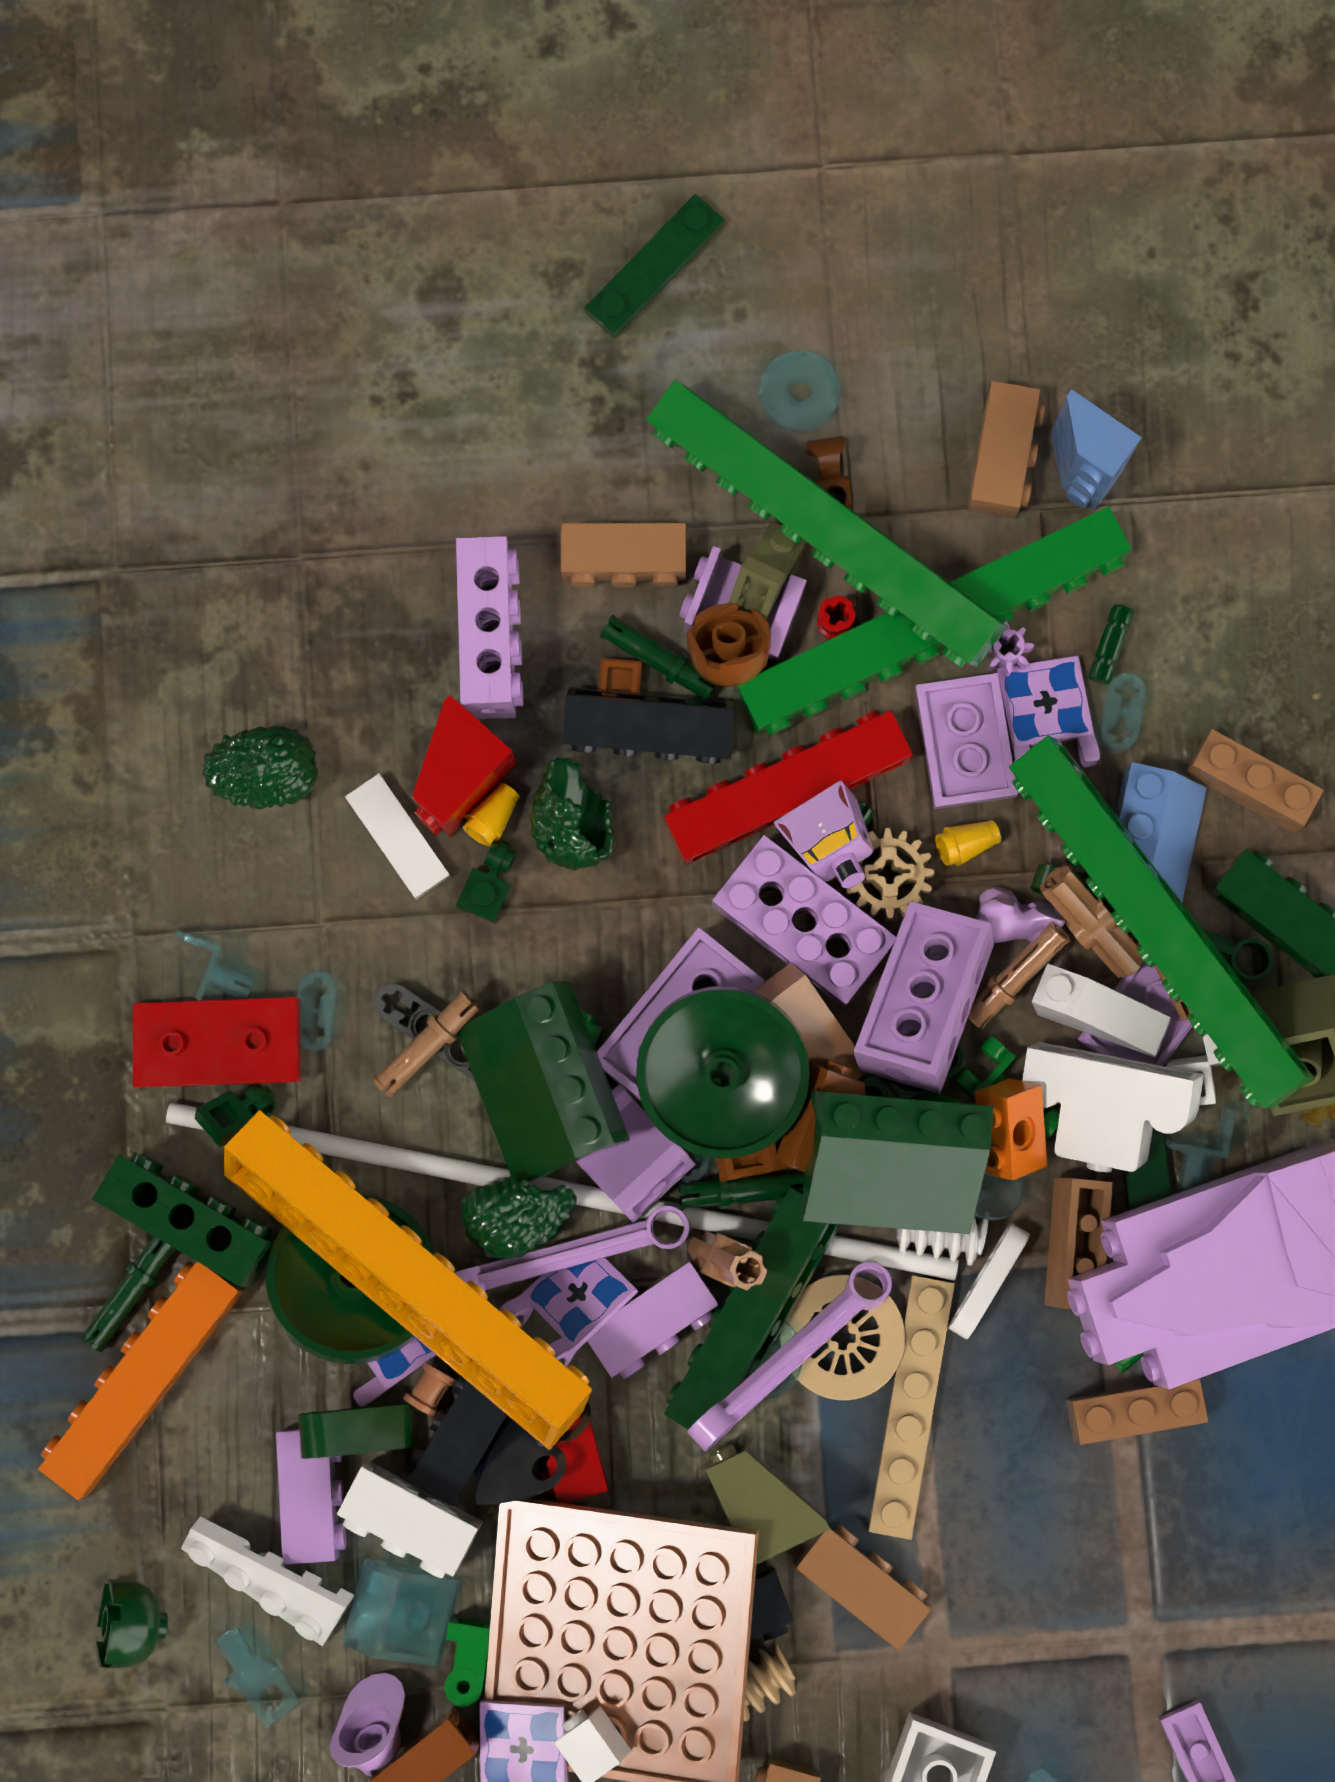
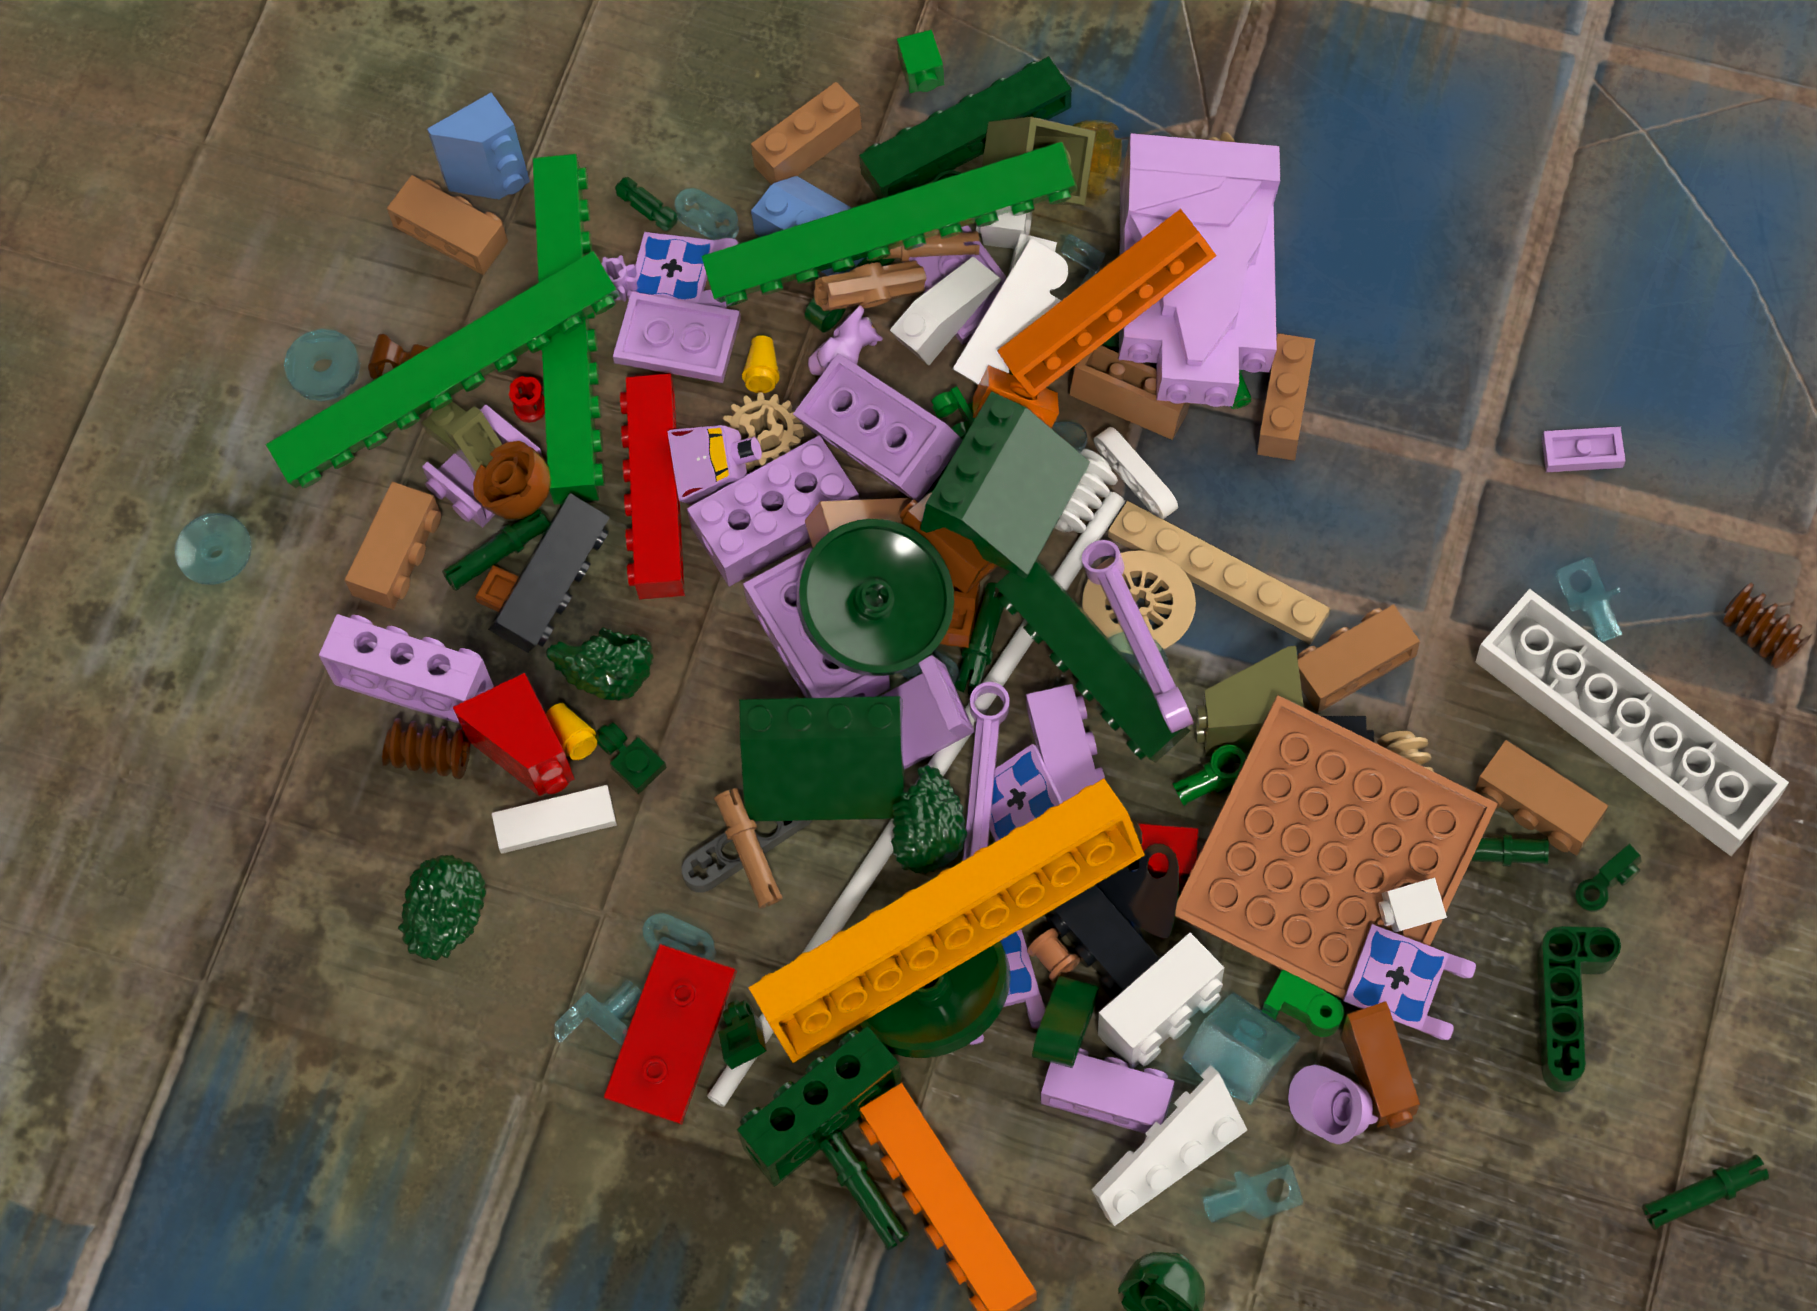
camera: 65 degrees left, 15 degrees down
dark green plate [584,194,725,339] -> none
medium nougat piece [687,1231,767,1290] -> none
medium nougat pin [968,922,1071,1029] -> none
none -> clear light blue dish [175,513,252,585]
none -> reddish brown piece [382,718,470,779]
none -> orange brick [997,208,1217,398]
none -> green pin [1172,745,1246,806]

